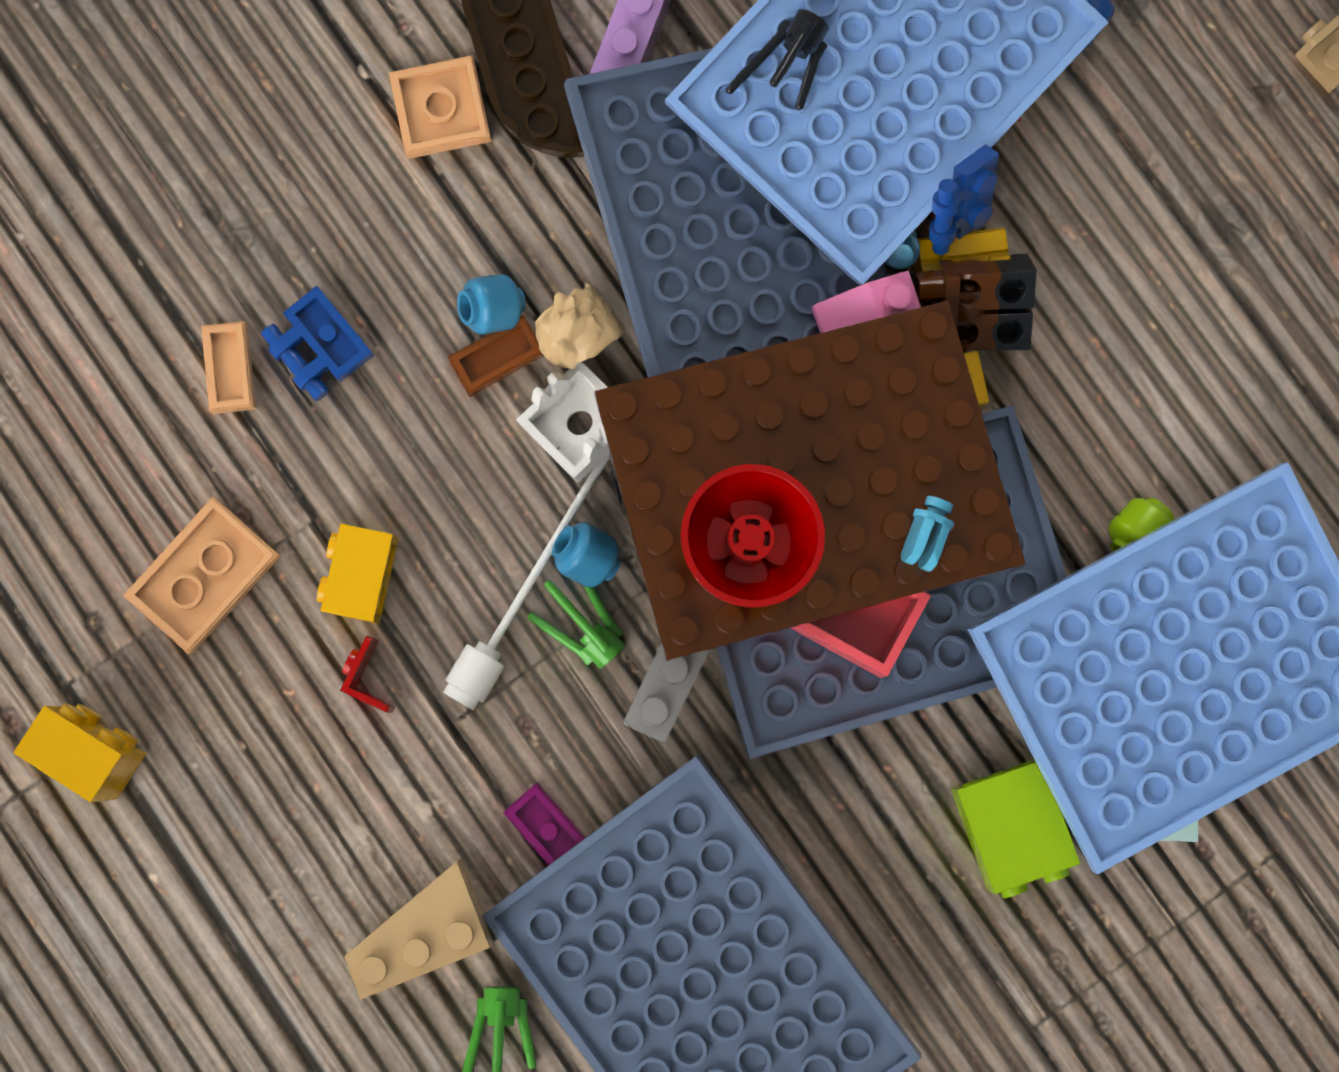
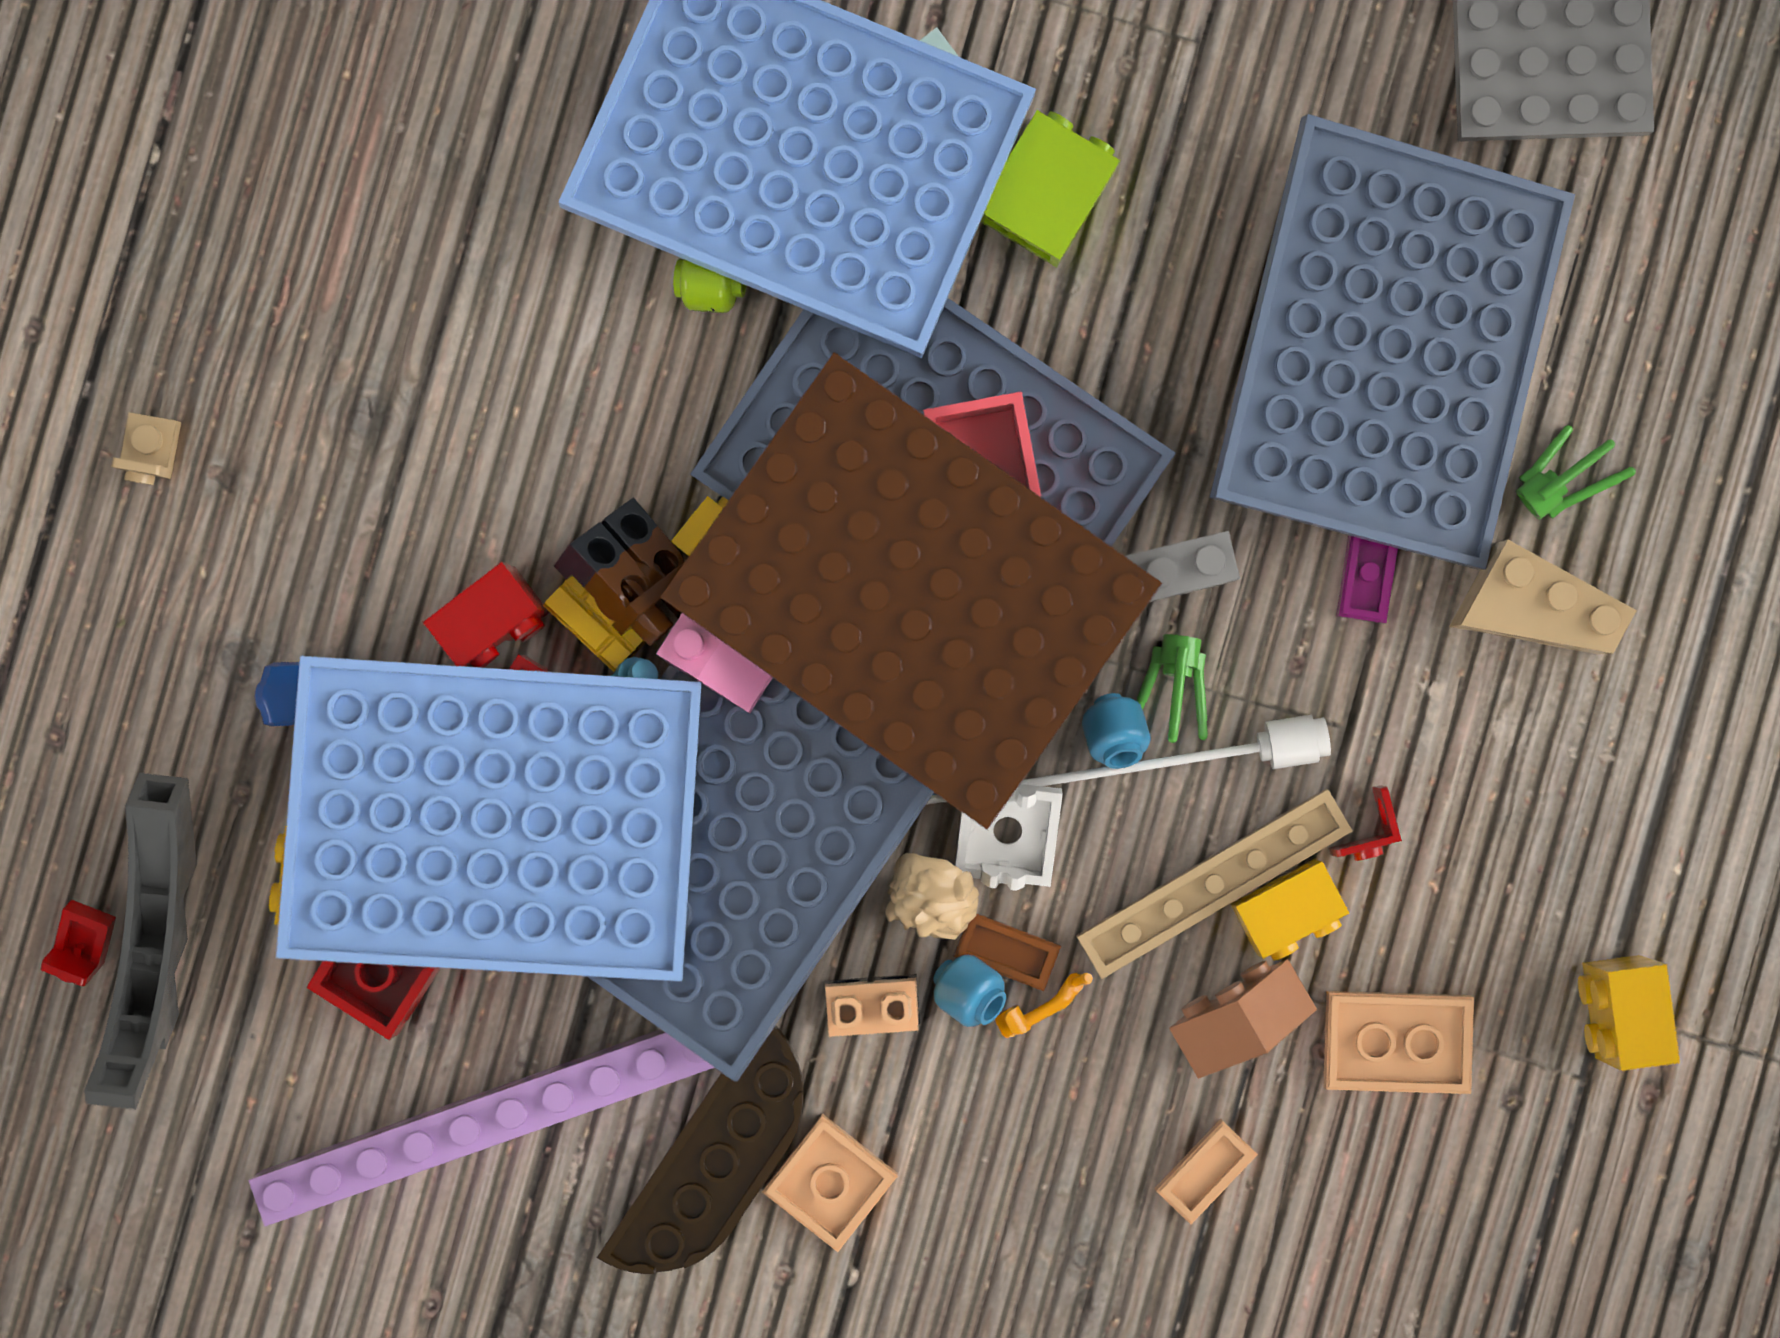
camera: 130 degrees left, 5 degrees up
blue plate [261,286,374,401] -> none
red piece [681,464,825,608] -> none
black plant [726,9,829,110] -> none
medium azure arm [901,496,955,572] -> none
blue plate [929,144,999,255] -> none
none -> red brick [423,562,550,668]
none -> light nougat hips [824,974,920,1037]
none -> light orange piece [995,973,1093,1038]
none -> tan plate [1076,789,1353,979]
none -> nougat brick [1169,959,1317,1079]

